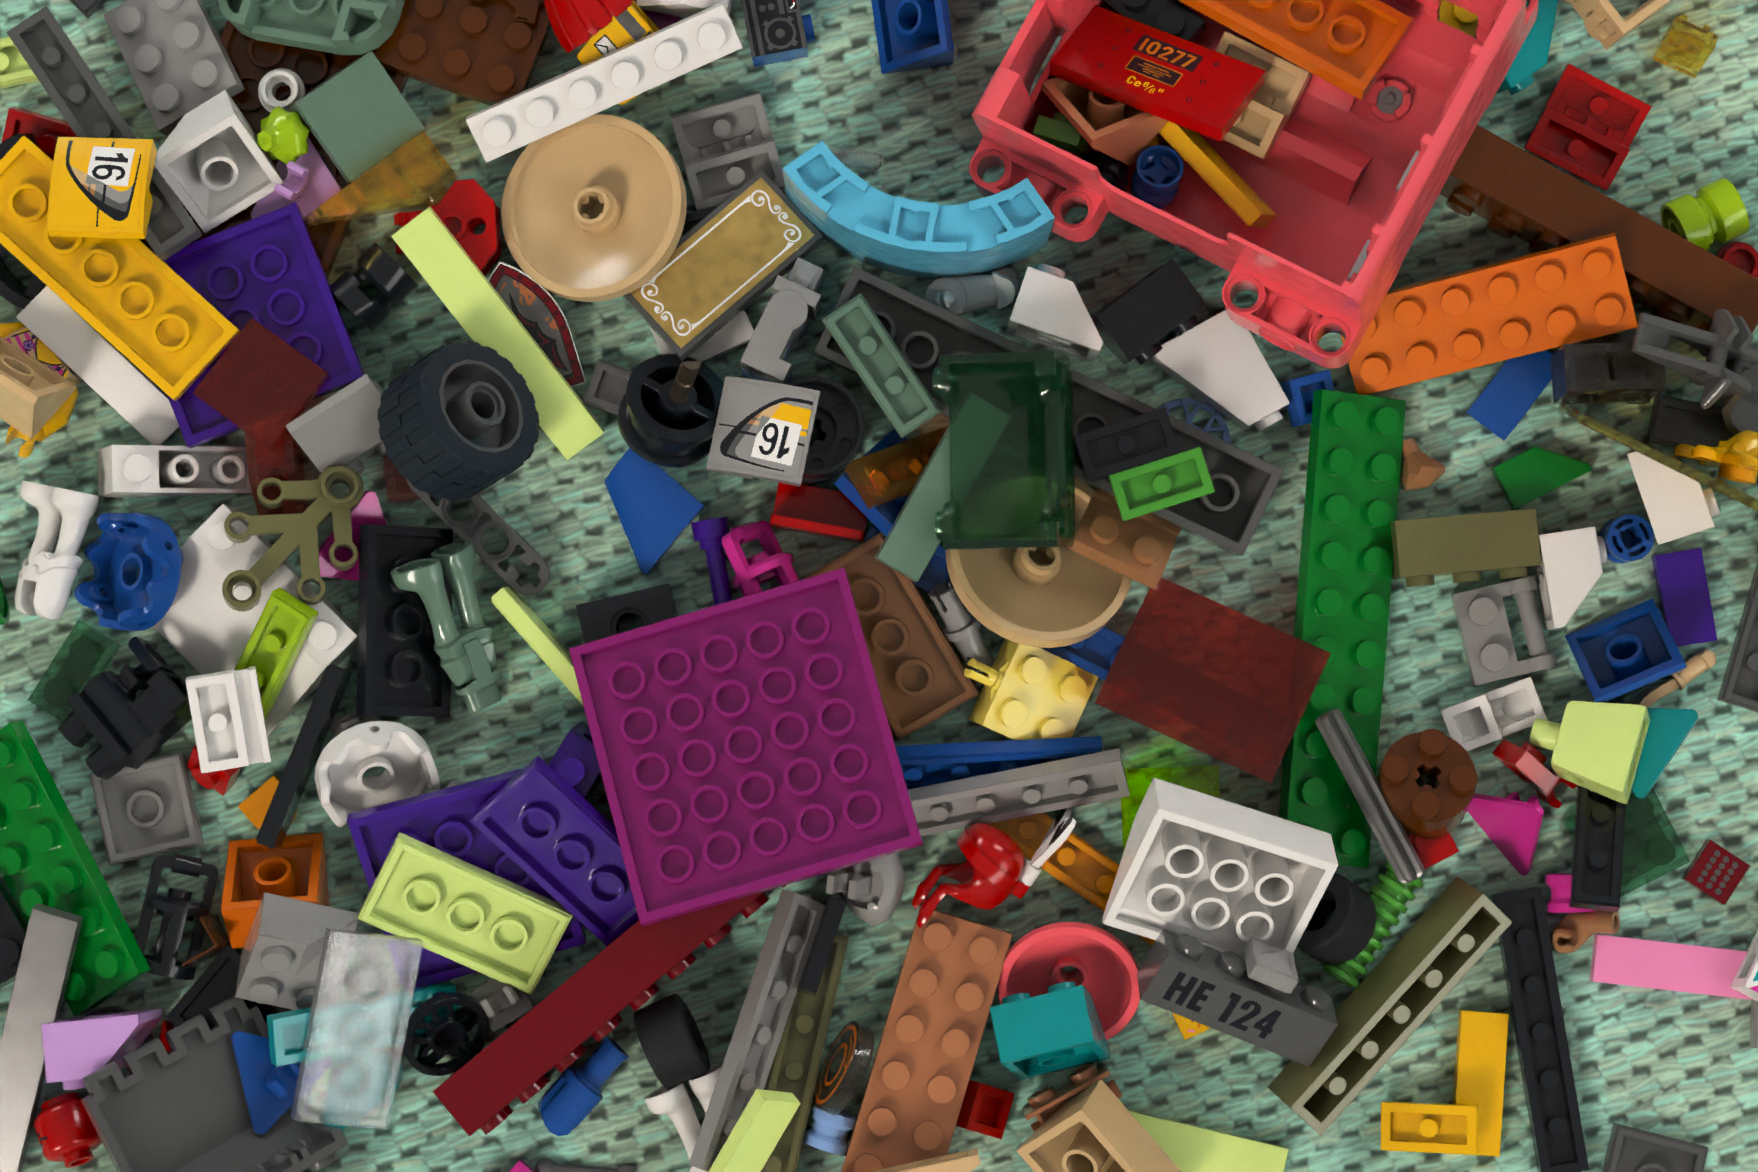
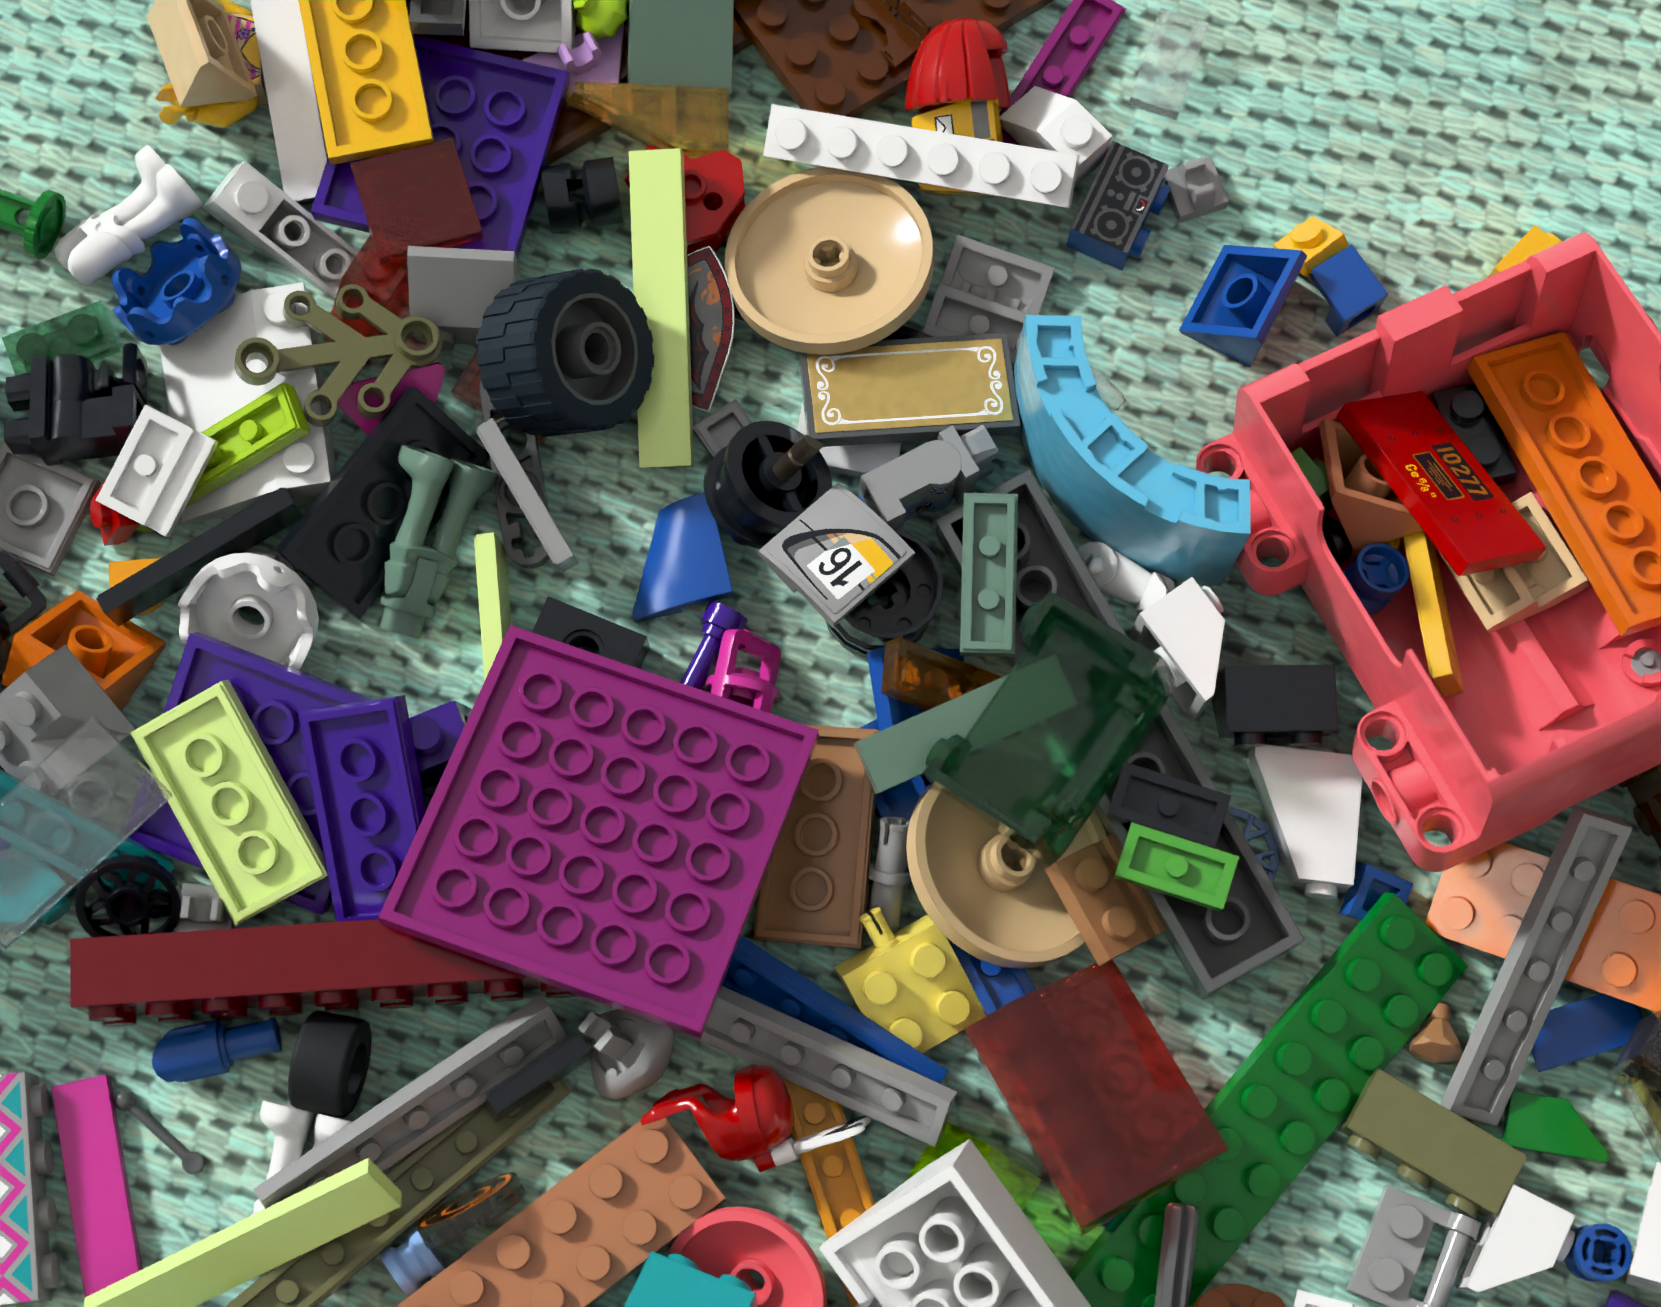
camera: 35 degrees right, 10 degrees down
red panel [769,482,868,544] -> none
none -> light grey tile [476,418,579,572]
none -> light grey plate [1440,805,1633,1126]

